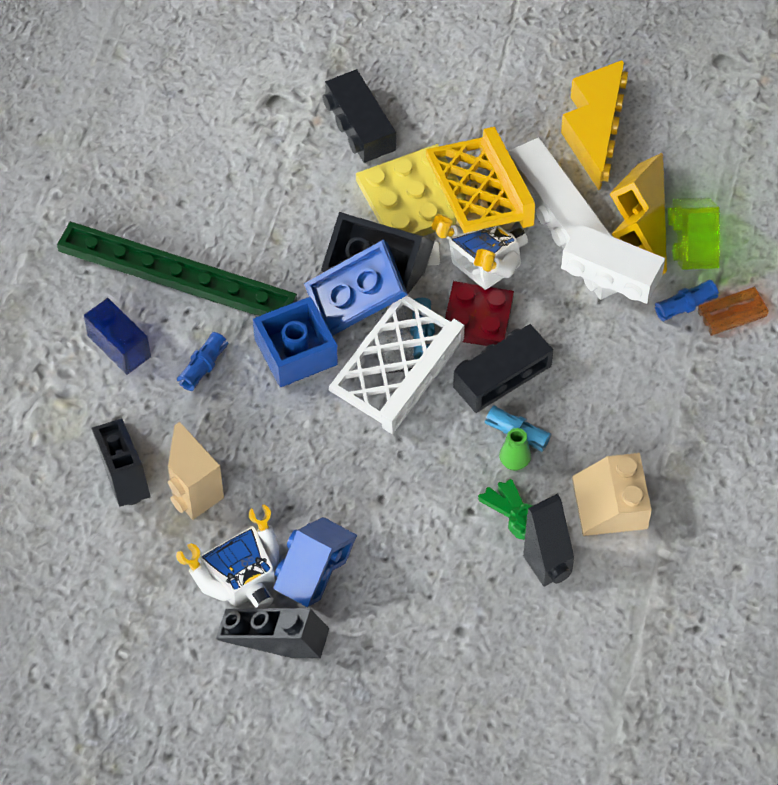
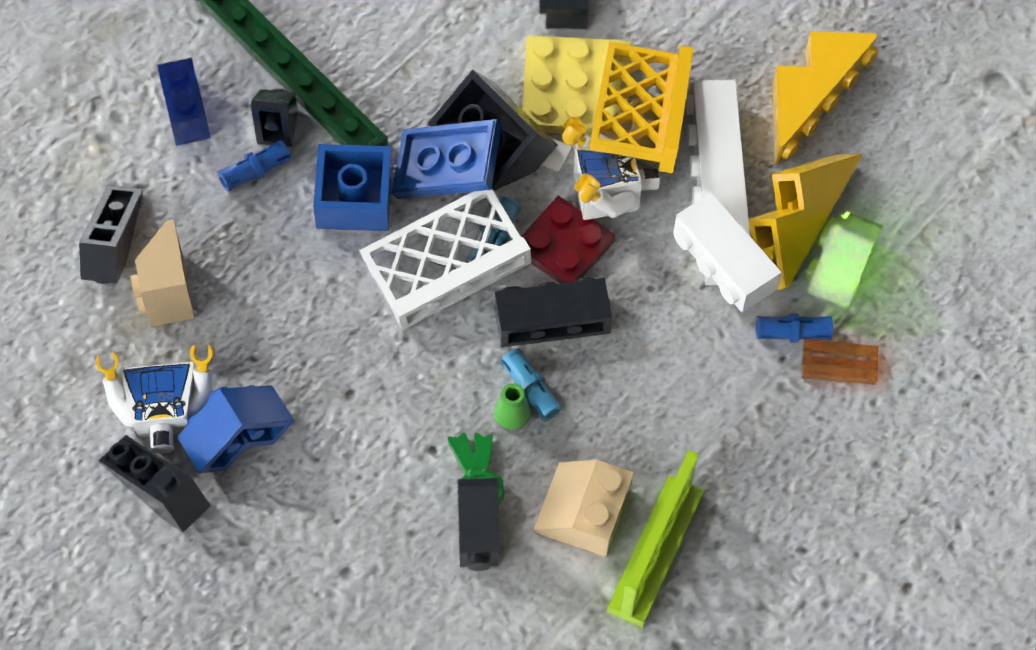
camera: 25 degrees right, 5 degrees up
none -> black slope [251,89,298,147]
none -> lime fence [607,449,704,628]

